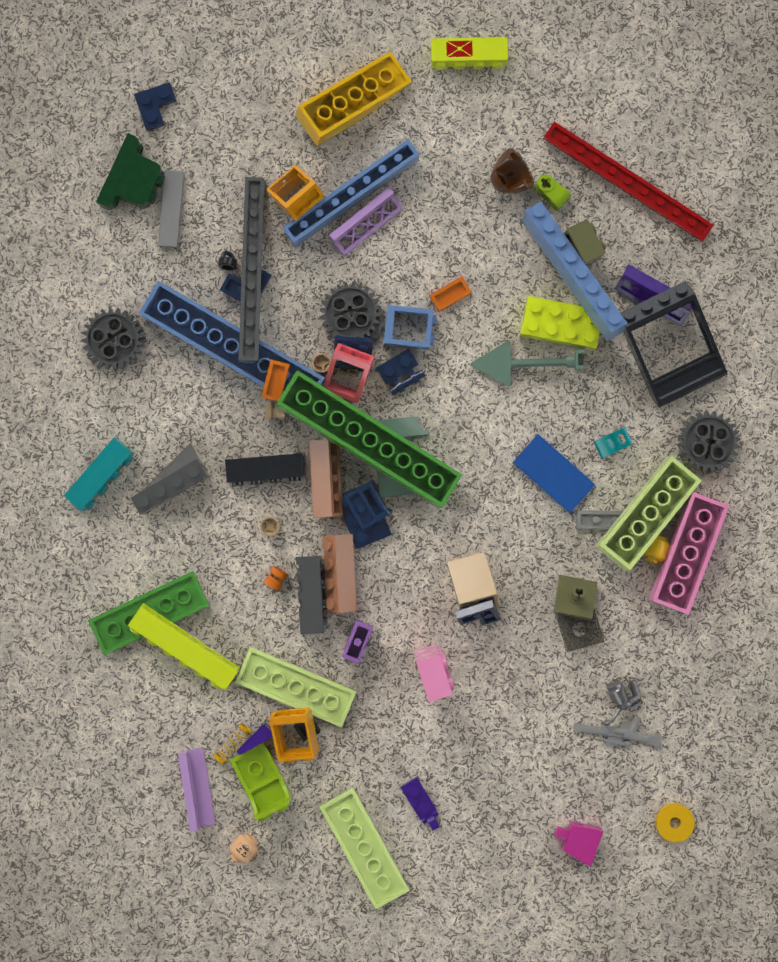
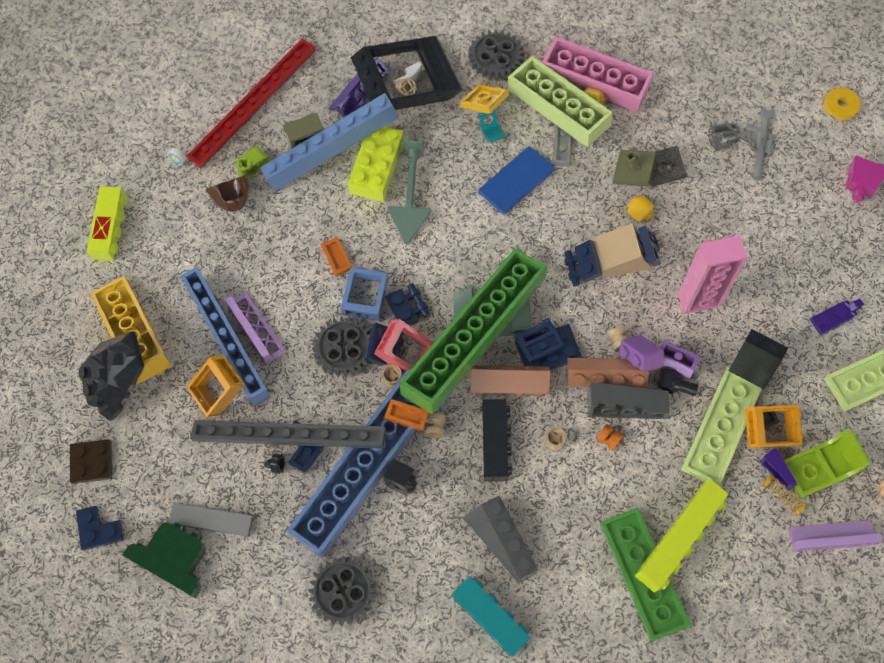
camera: 80 degrees left, 20 degrees down
none -> dark brown plate [70,439,112,484]
none -> black wedge [79,331,144,420]
none -> tile [168,148,186,165]
none -> black brick [383,458,418,496]
none -> white slope [393,62,422,95]
none -> tan wheel [394,78,416,97]
none -> yellow tile [460,84,509,114]
none -> dark blue plate [564,240,603,287]
none -> tan wheel [607,326,629,352]
none -> medium lavender brick [619,335,664,373]
none -> yellow head [627,195,654,222]
none -> black pin [657,369,698,396]
none -> black slope [728,329,788,390]

